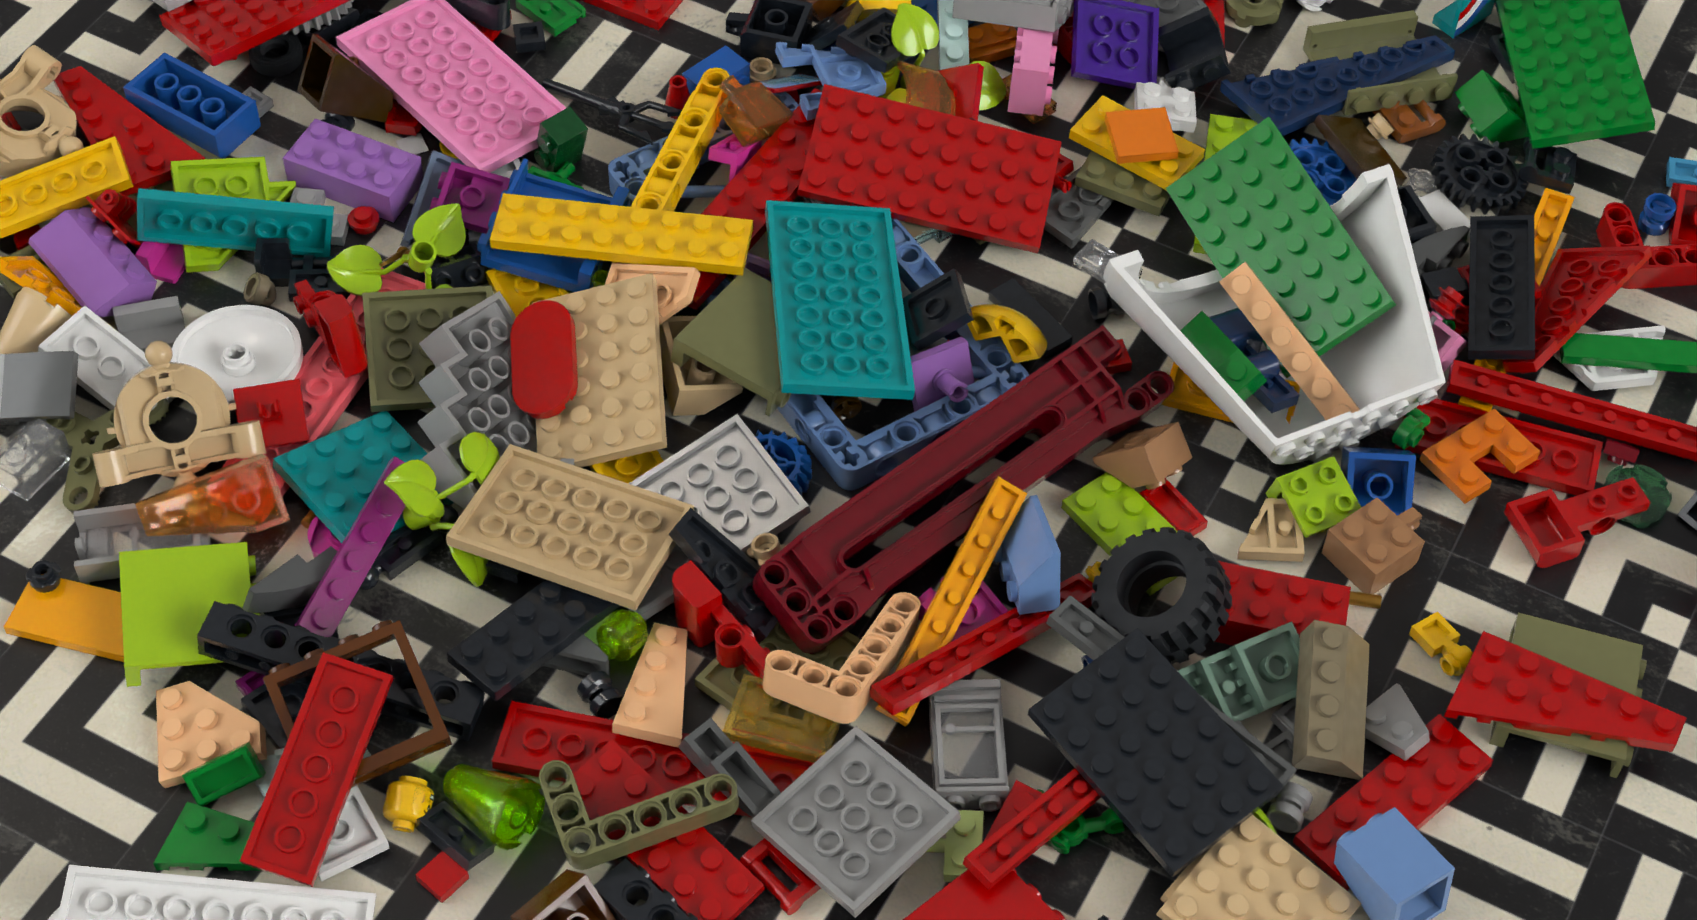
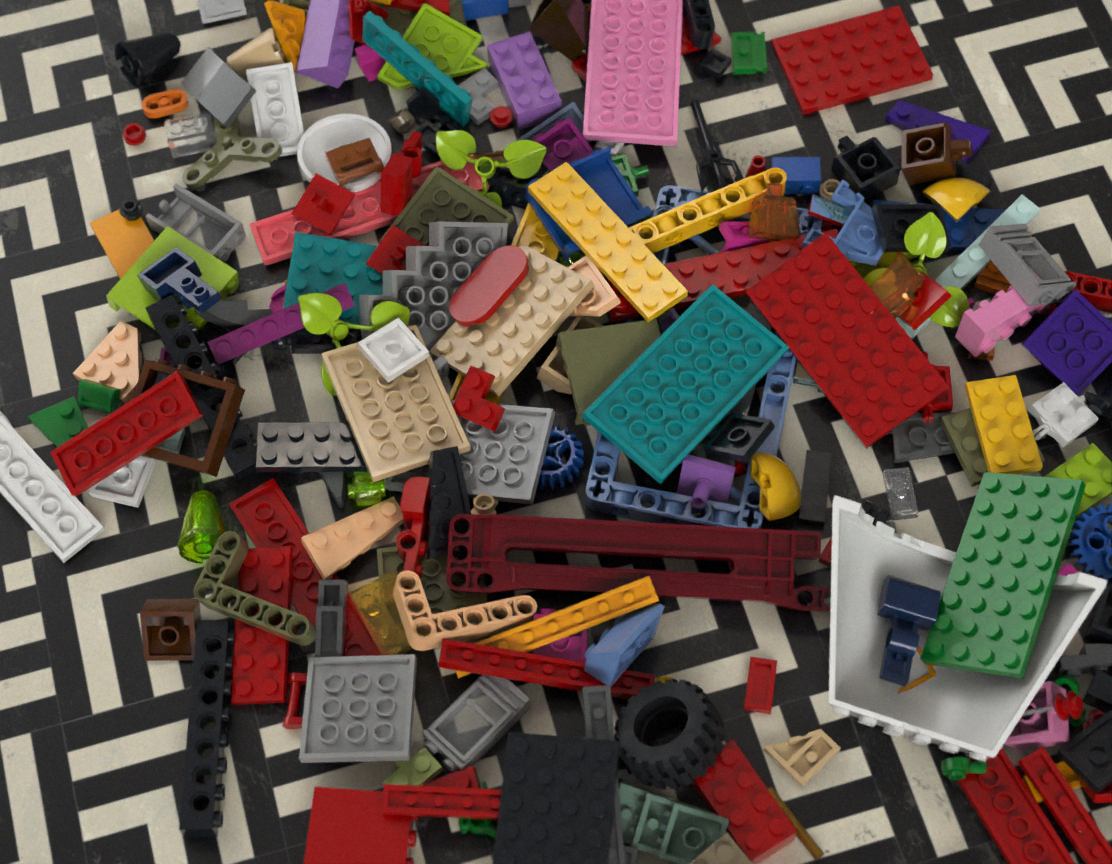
camera: 50 degrees right, 10 degrees up
tan piece [92,341,266,497] -> none
light grey panel [113,296,185,352] -> none
clear orange wedge [134,454,290,536] -> none
yellow head [383,776,434,833] -> none
white sticker [396,133,429,155] -> none
red tile [415,851,469,903] -> none
black plate [416,801,495,871] -> none
dark green brick [534,106,588,172] -> none
black wheel [577,671,624,719] -> none
black plate [799,1,864,50] -> none
lime plate [1061,472,1178,596] -> none
medium nougat slope [1092,422,1193,490] -> none
orange tile [1105,107,1179,164] -> none
green slope [1180,311,1267,401] -> none
light nougat plate [1219,262,1360,420] -> none
lime bracket [1266,456,1362,538] -> none
medium nougat hinge [1322,498,1425,594] -> none
blue slope [1341,446,1416,515] -> none
orange plate [1420,408,1540,504] -> none
none -> dark blue plate [137,247,221,313]
none -> dark orange plate [325,137,384,186]
none -> white plate [358,318,429,382]
none -> red piece [366,225,425,275]
none -> red plate [453,365,506,432]

